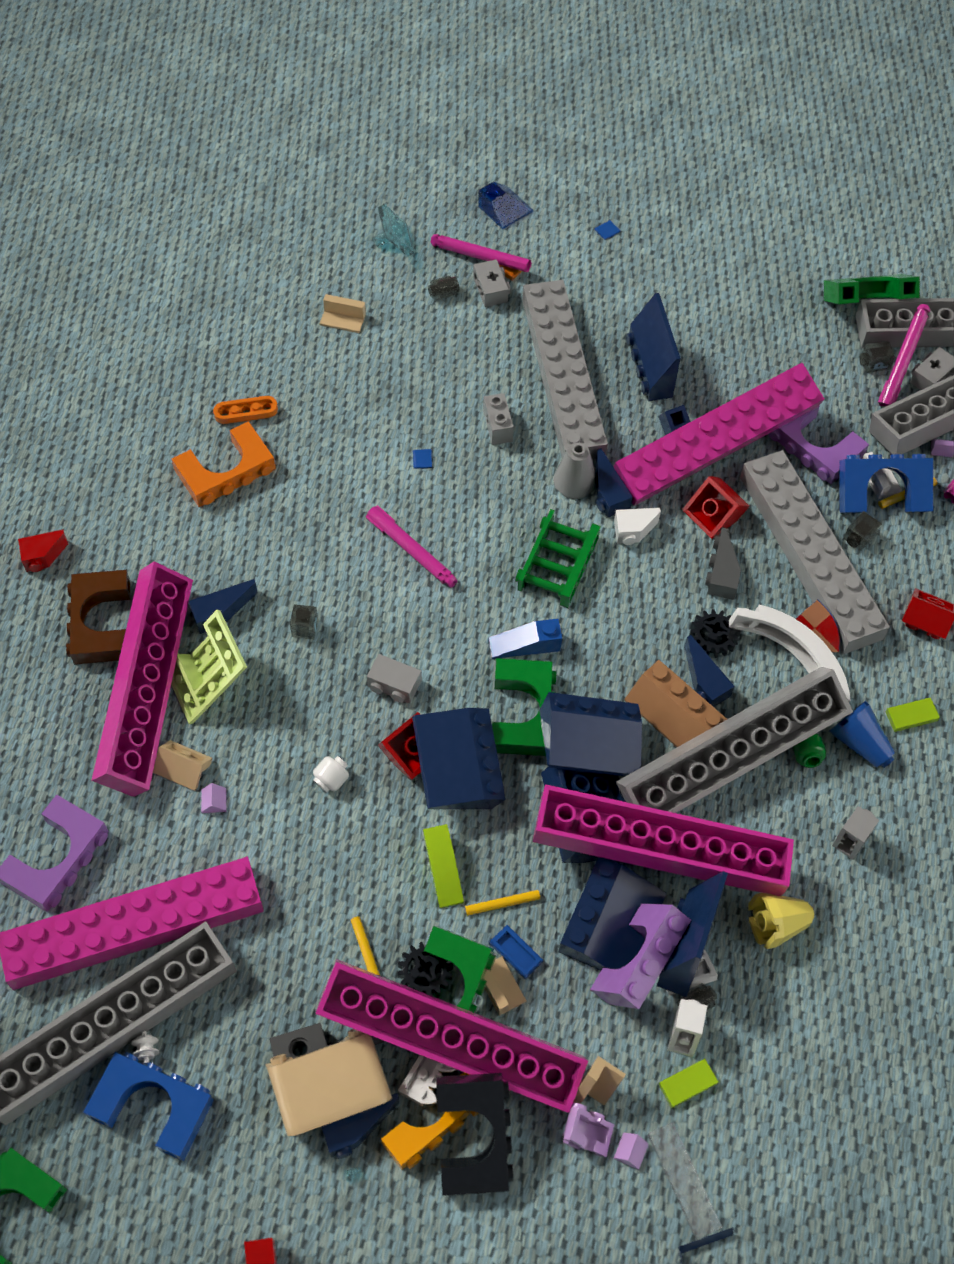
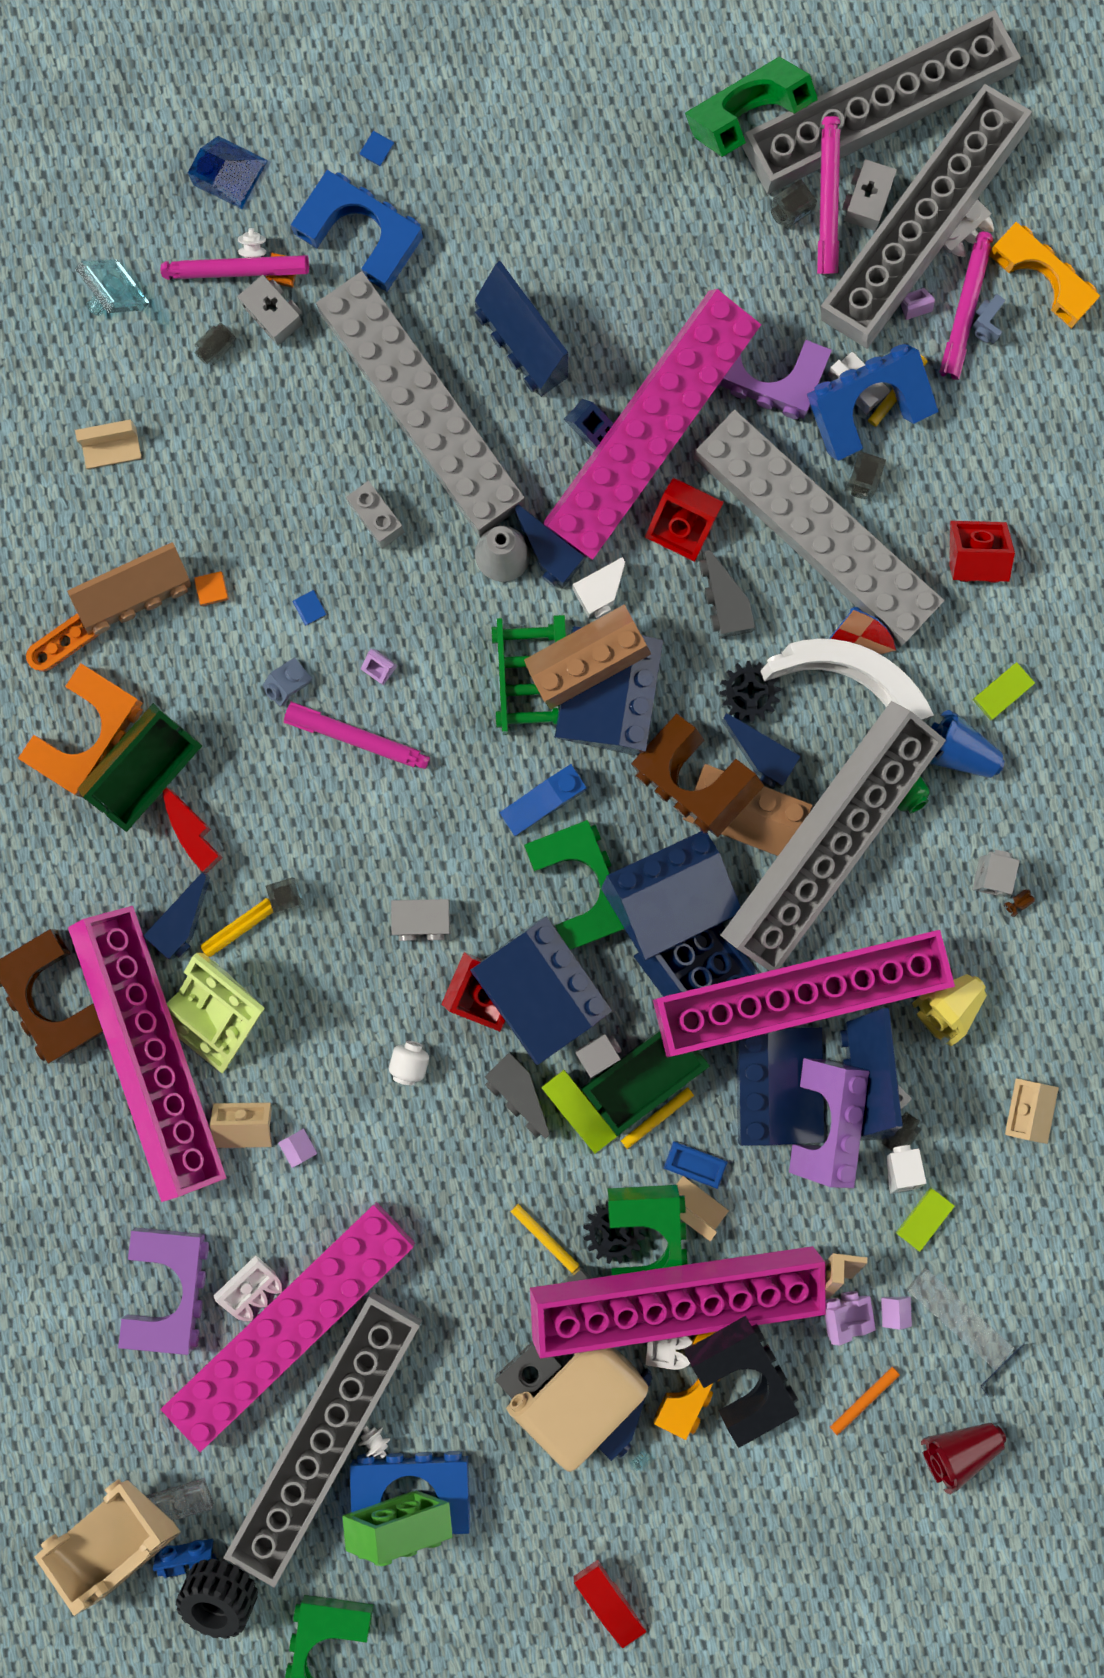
camera: 20 degrees left, 25 degrees up
none -> medium nougat slope [67,542,191,635]
none -> dark green piece [77,703,202,832]
none -> red slope [163,787,223,873]
none -> orange tile [194,571,229,606]
none -> yellow axle [200,898,276,957]
none -> white plate [213,1256,282,1321]
none -> white wheel [238,228,266,258]
none -> sand blue bracket [263,657,312,707]
none -> blue arch [291,170,423,292]
none -> bright green brick [342,1490,453,1566]
none -> lavender slope [361,649,398,685]
none -> dark grey slope [485,1052,550,1139]
none -> medium nougat slope [524,604,651,709]
none -> dark blue slope [554,626,663,755]
none -> light grey brick [575,1033,622,1078]
none -> dark green piece [582,1029,710,1136]
none -> reddish brown arch [631,713,764,837]
none -> orange bar [830,1367,900,1436]
none -> reddish brown piece [1004,889,1035,917]
none -> tan panel [1005,1078,1059,1144]

